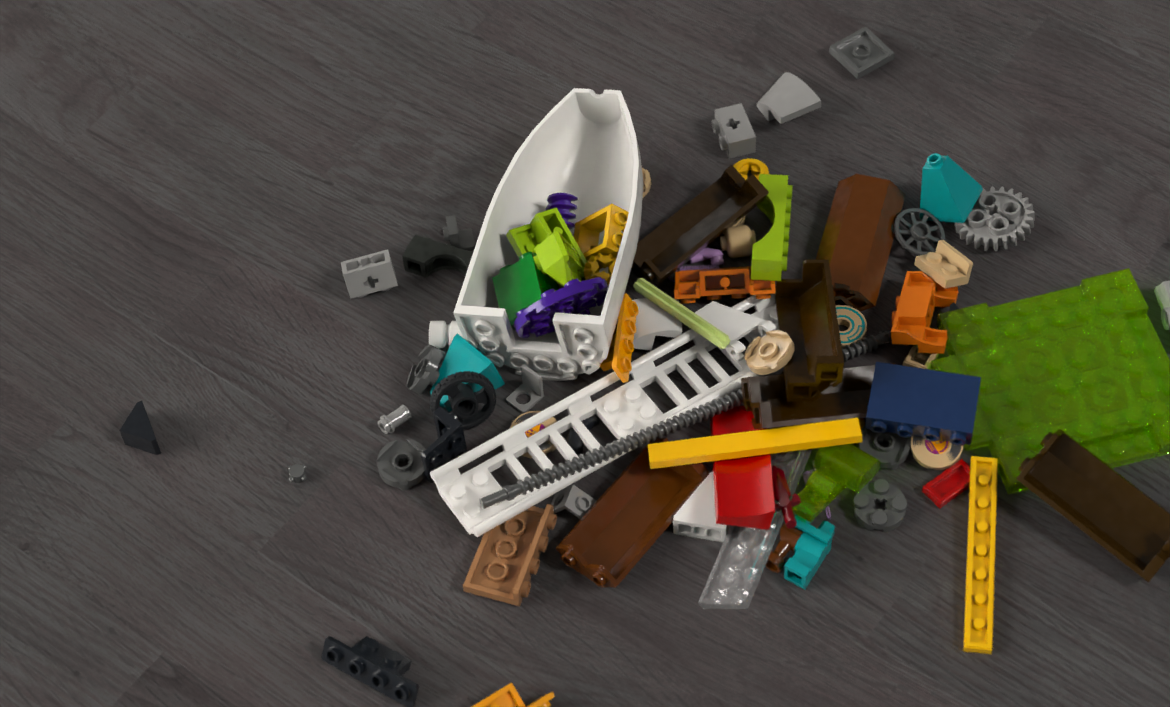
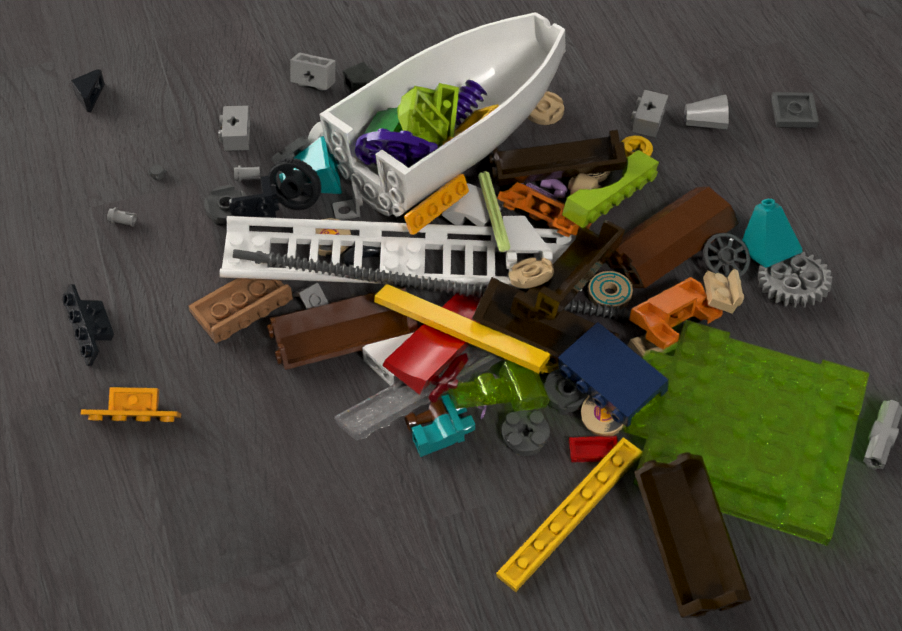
camera: 30 degrees right, 0 degrees up
none -> light grey pin [107,207,137,227]
none -> light grey brick [218,106,250,151]

